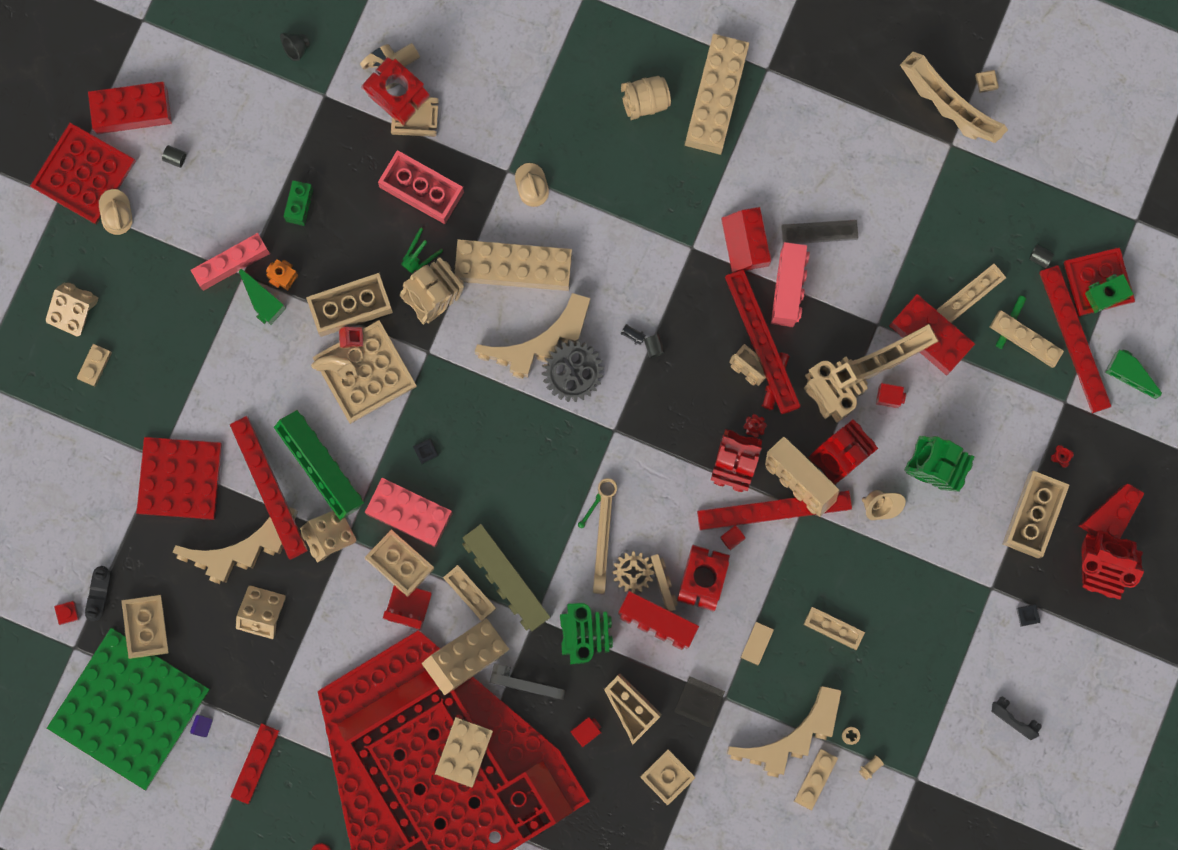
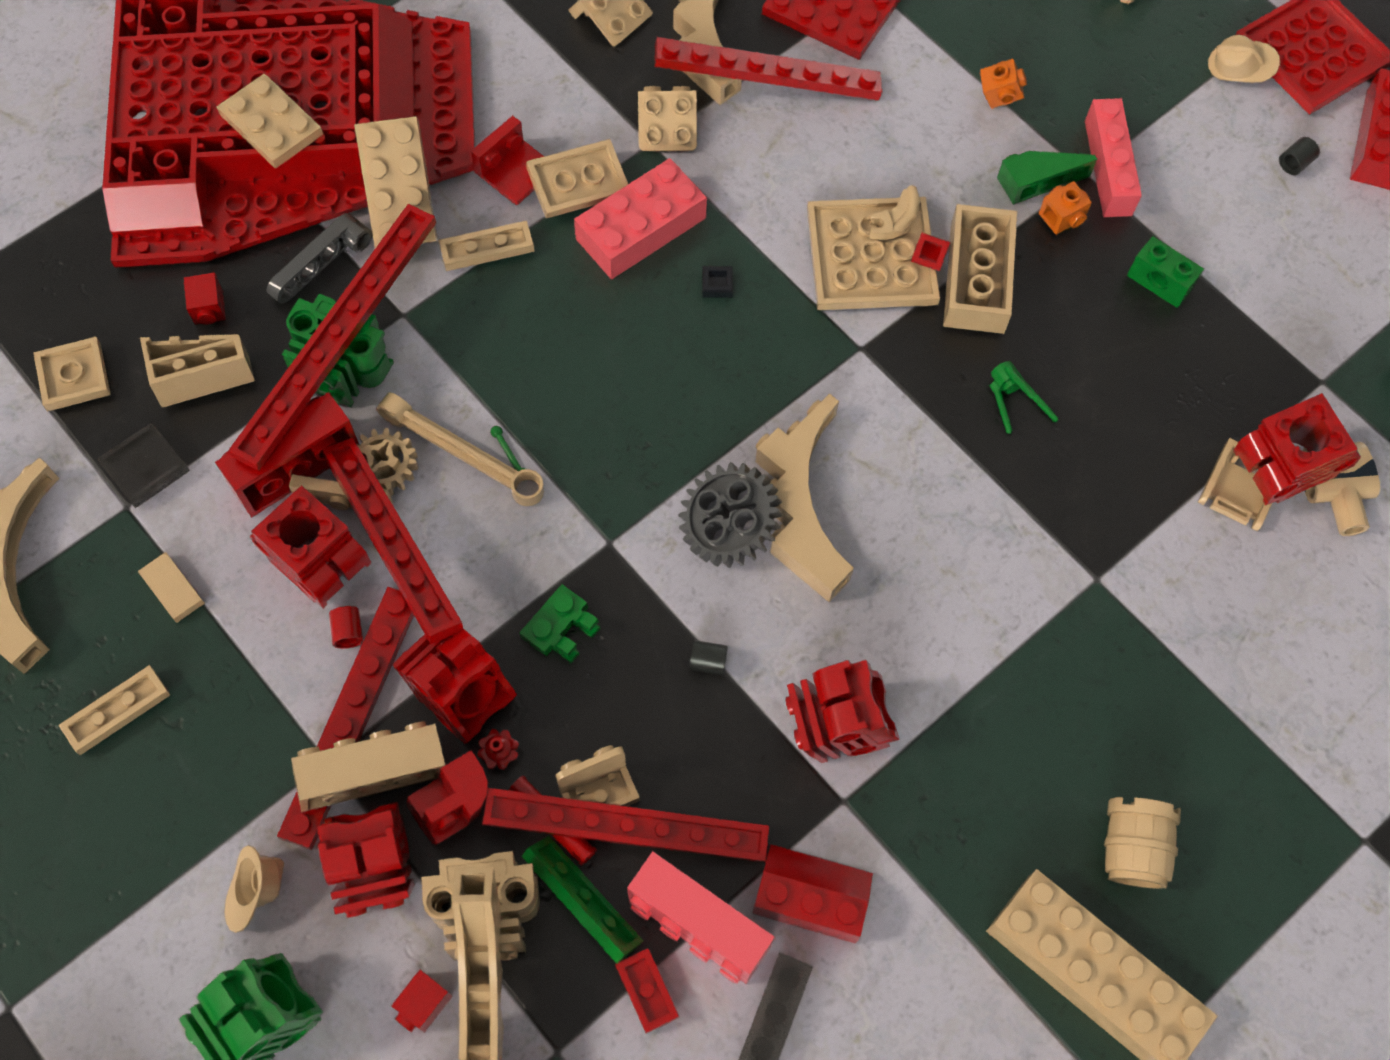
camera: 120 degrees right, 15 degrees down
green brick [274,410,364,520] -> none
coral brick [378,150,464,224] -> none
tan piece [400,258,464,325] -> none
tan brick [455,240,572,291] -> none
olive brick [462,524,551,632] -> none
tan piece [515,163,549,207] -> none
black pin [621,324,646,345] -> none
none -> red plate [228,204,436,471]
none -> red plate [322,438,463,644]
none -> red brick [406,750,488,845]
none -> green plate [519,584,600,663]
none -> green plate [521,836,644,963]
none -> red plate [615,948,679,1034]
none -> red piece [785,660,900,763]
none -> orange brick [980,59,1027,109]

